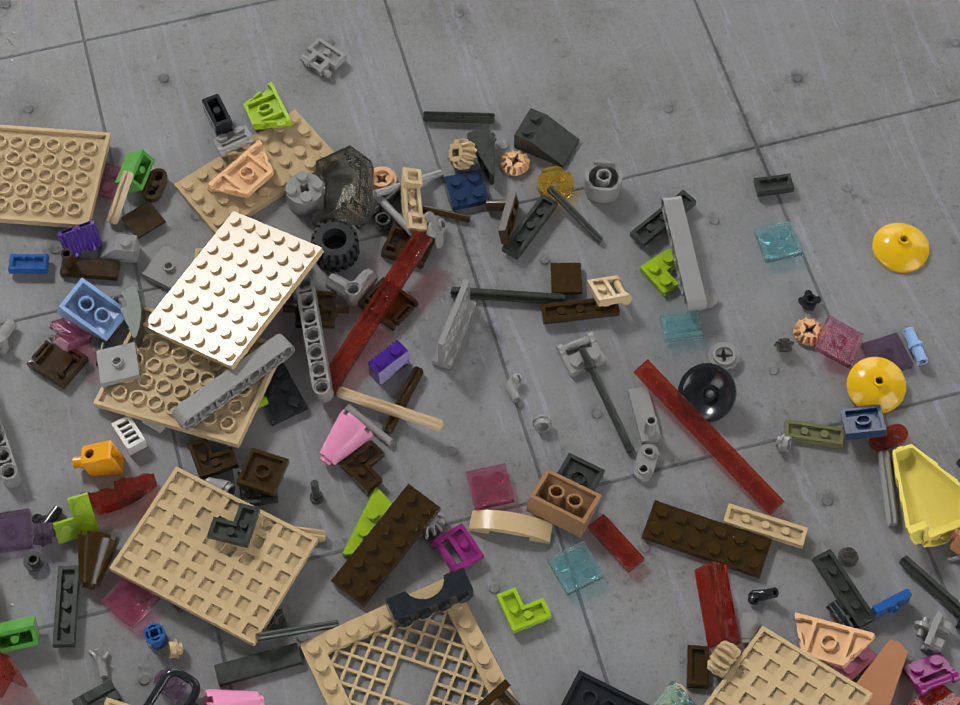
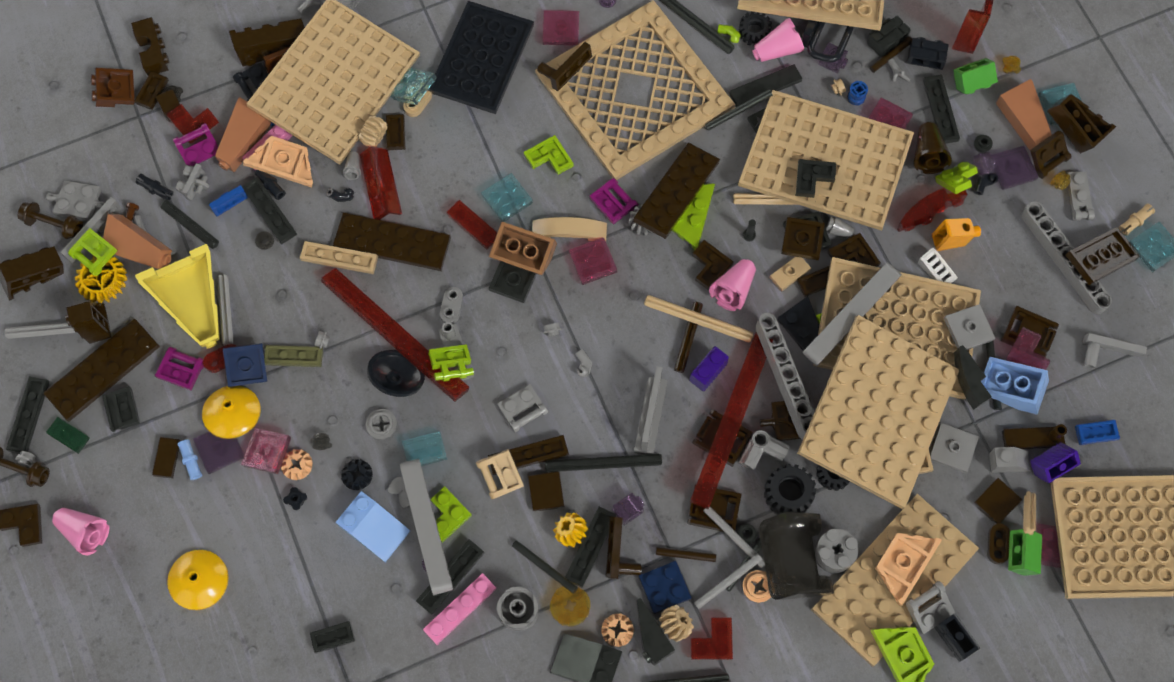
camera: 175 degrees right, 10 degrees up
light grey bar [345,404,394,446] -> none
black arch [385,567,473,628] -> none
tan slope [401,167,427,232] -> none
light grey plate [424,211,446,249] -> none
pearl dark grey bar [579,347,634,453] -> none
clear light blue plate [754,221,803,263] -> none
none -> dark brown tile [152,437,181,479]
none -> magenta plate [155,347,206,391]
none -> light blue slope [336,491,410,563]
none -> black gear [341,459,373,490]
none -> bright pink plate [423,573,497,645]
none -> lime plate [428,344,474,381]
none -> yellow gear [553,512,588,547]
none -> clear purple brick [613,493,644,526]
none -> clear red plate [691,617,733,660]
none -> tan plate [770,257,811,292]
none -> dark brown tile [796,266,830,297]
none -> dark brown bar [870,36,912,73]
none -> black brick [907,37,949,70]

